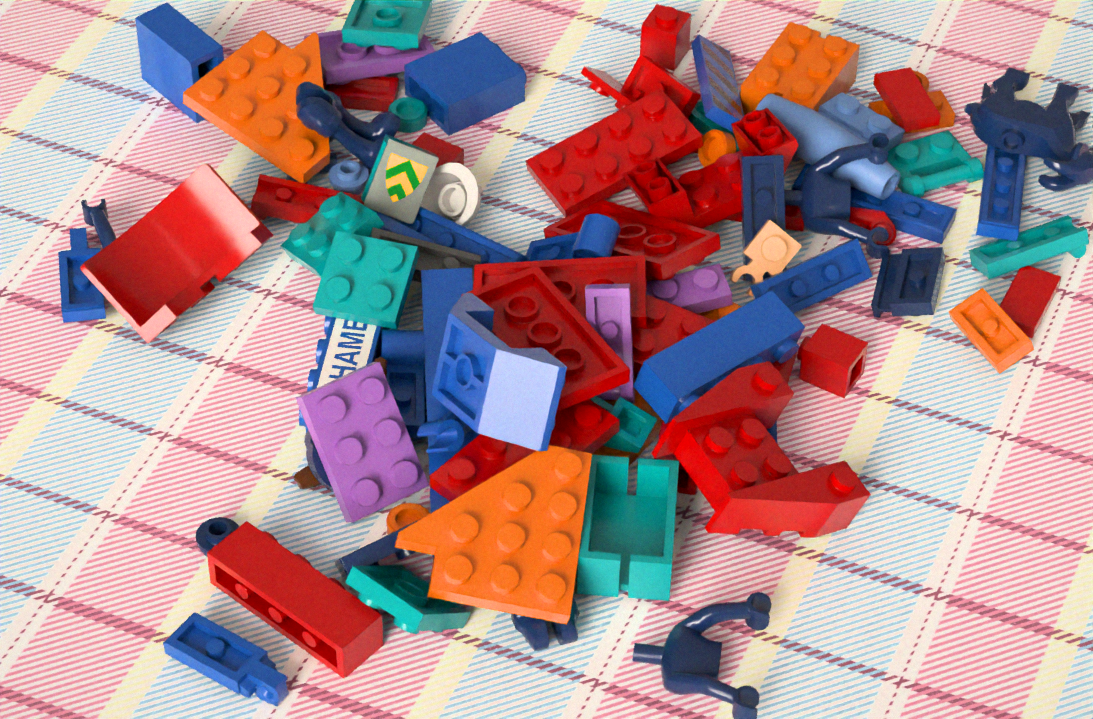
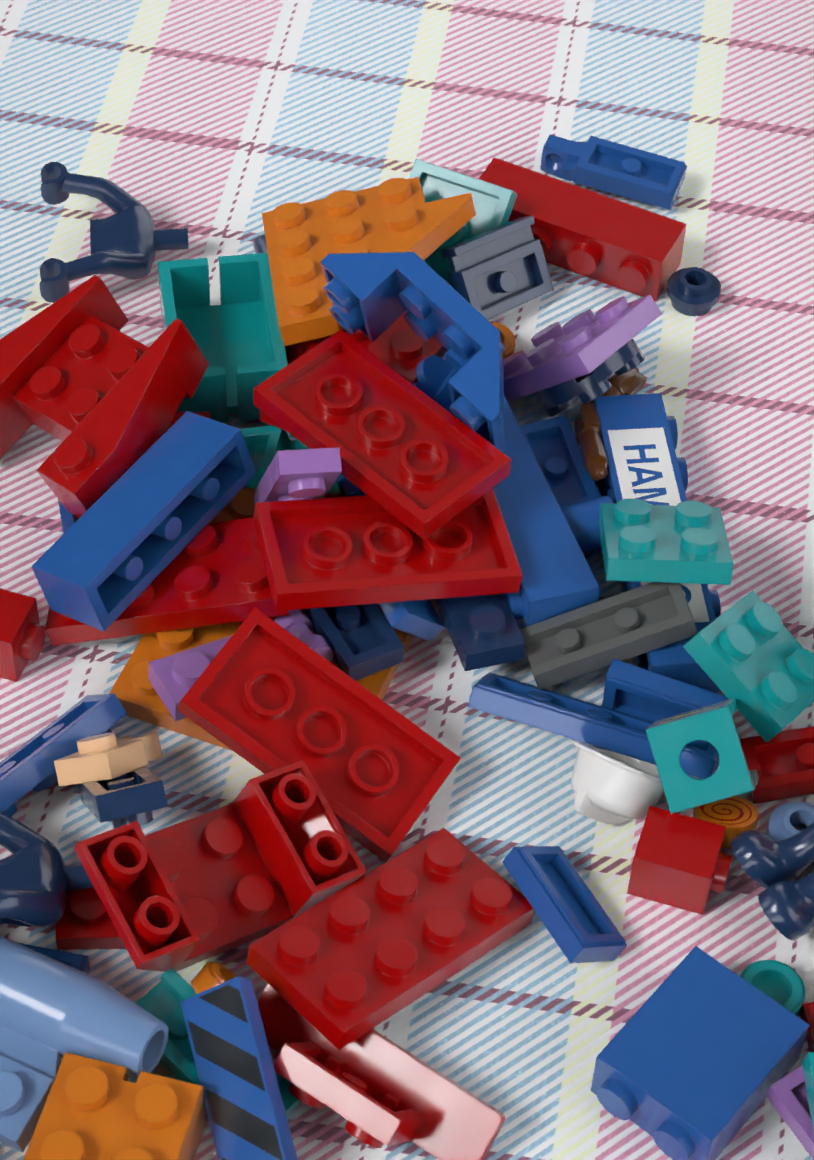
camera: 165 degrees right, 5 degrees up
blue plate [526,214,621,261] -> none
none -> blue tile [502,846,627,964]

